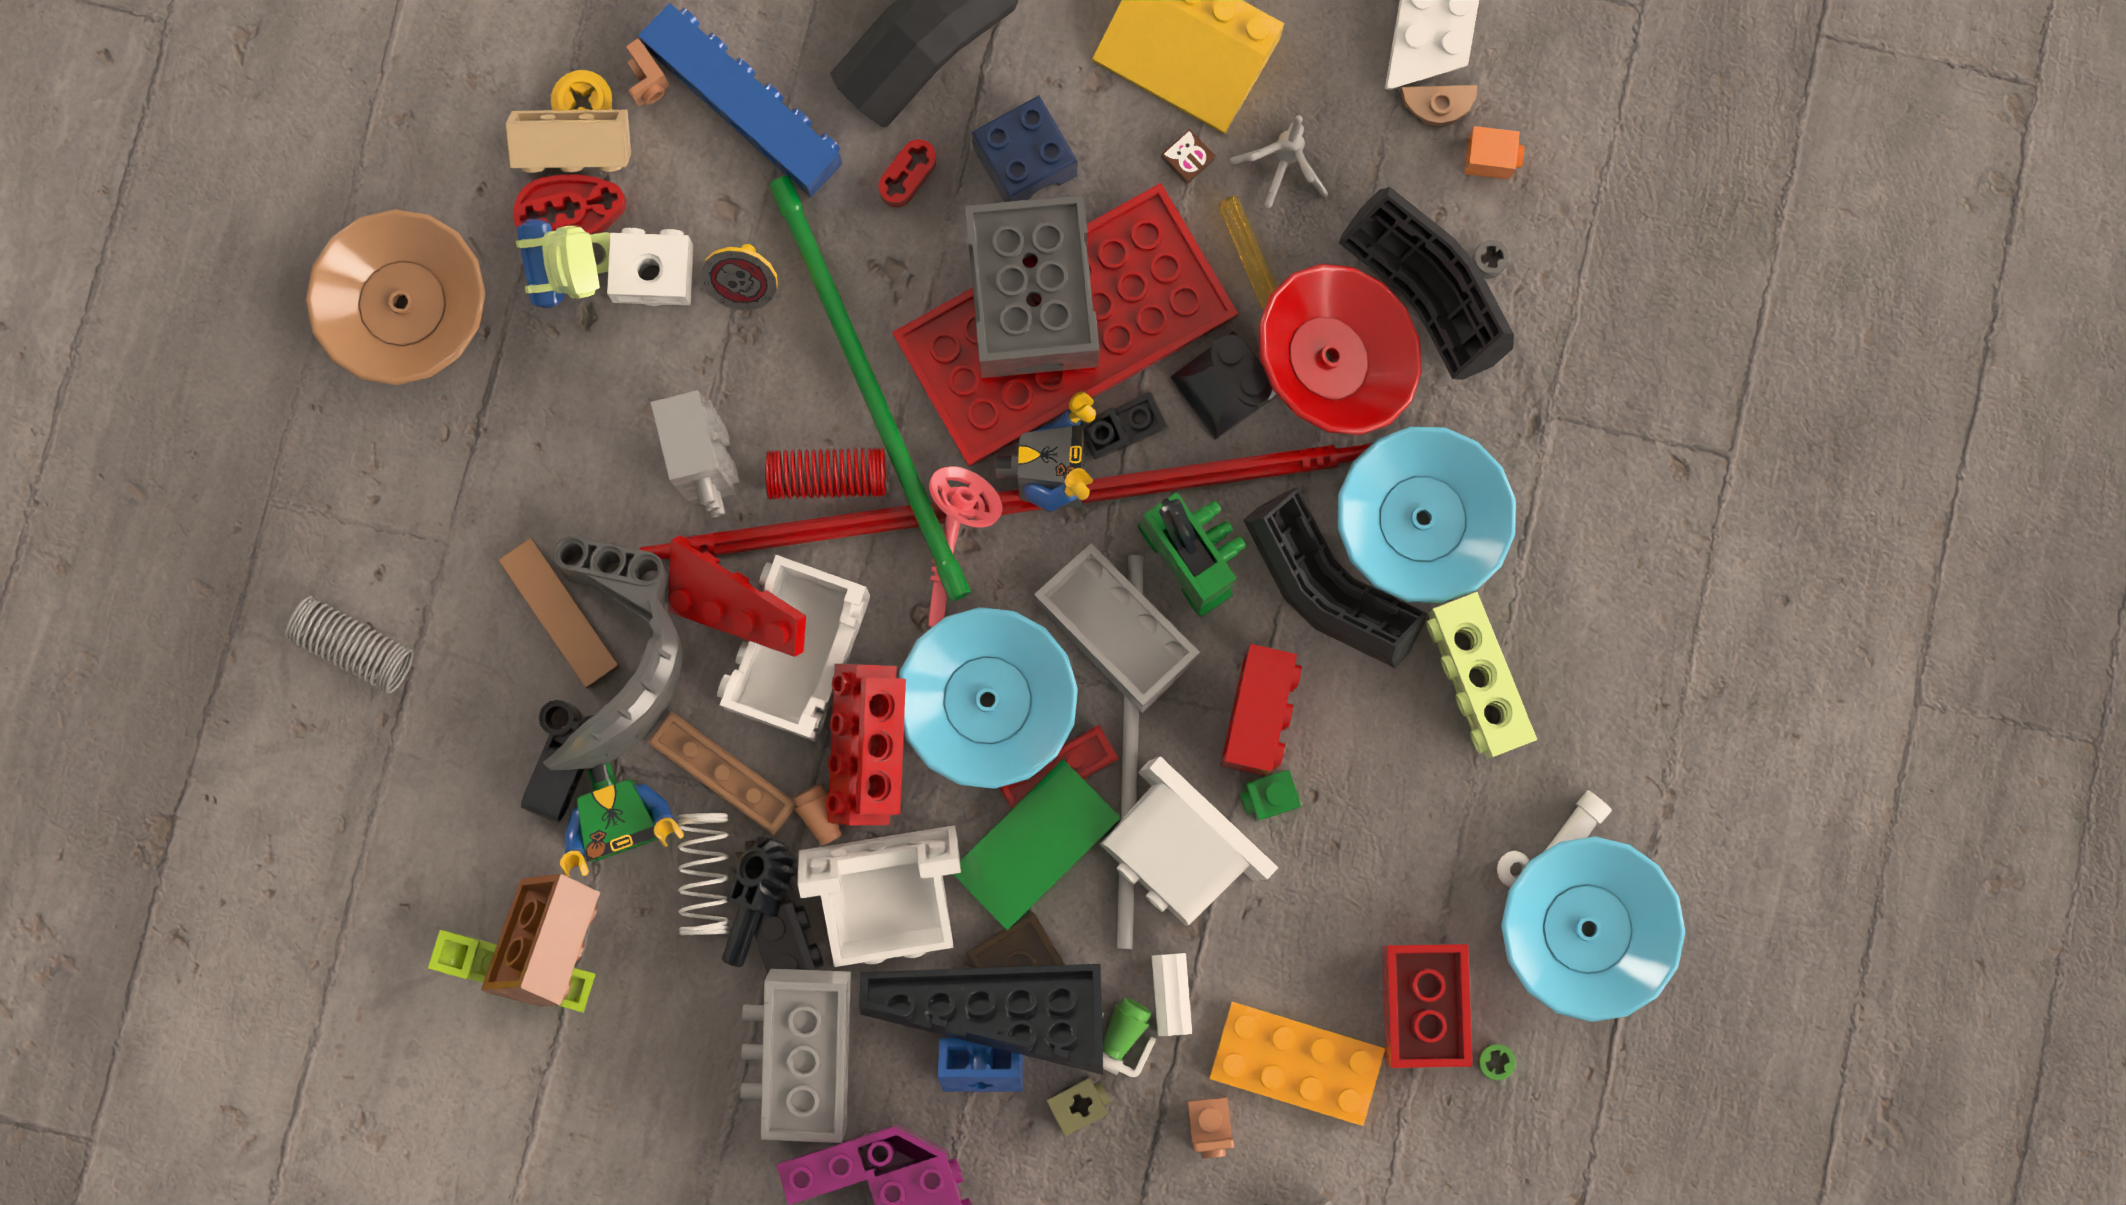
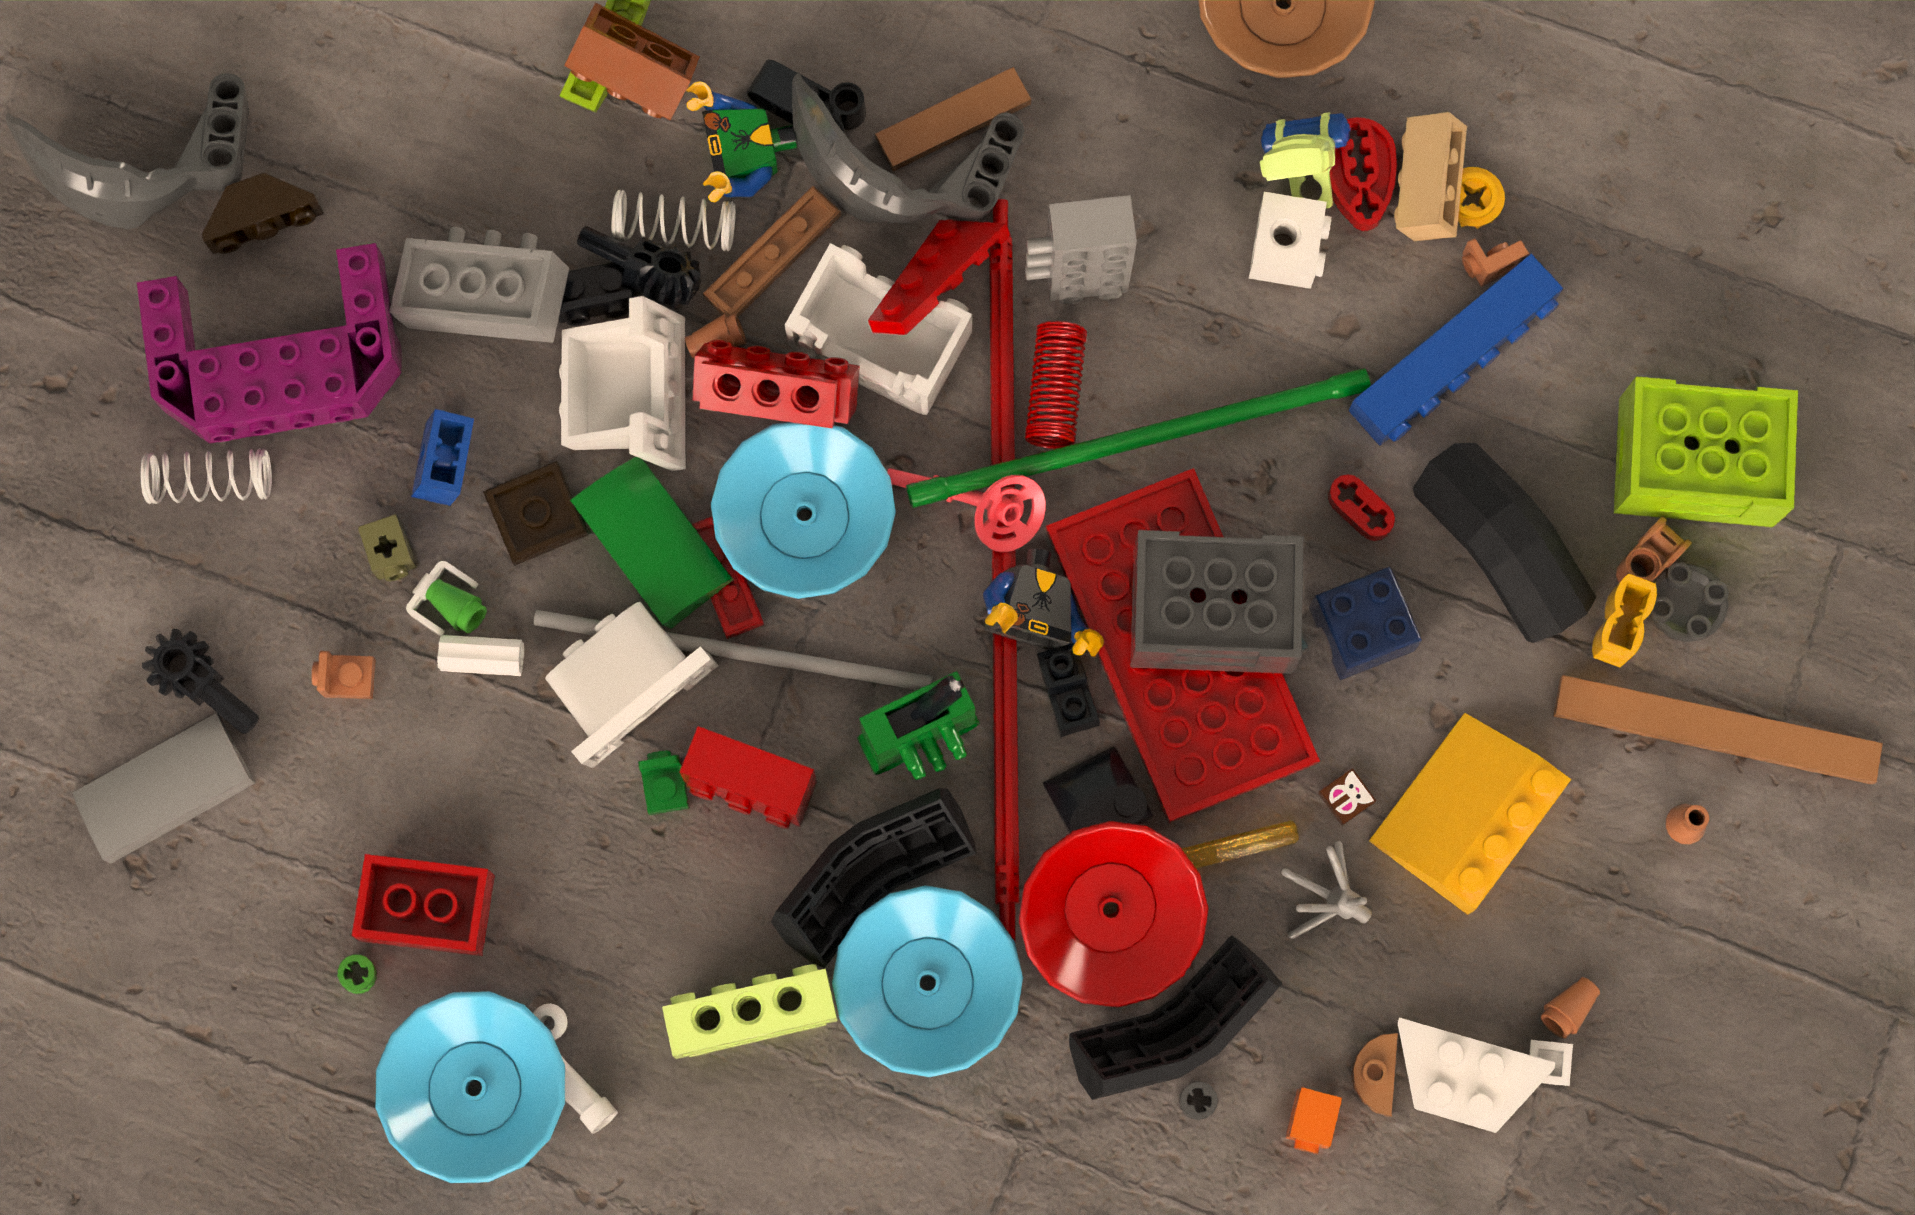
camera: 100 degrees right, 5 degrees down
shield [701,244,778,310] -> none
black wing [859,964,1104,1075] -> none
light grey slope [1034,543,1200,713] -> none
light orange plate [1209,1001,1385,1126] -> none

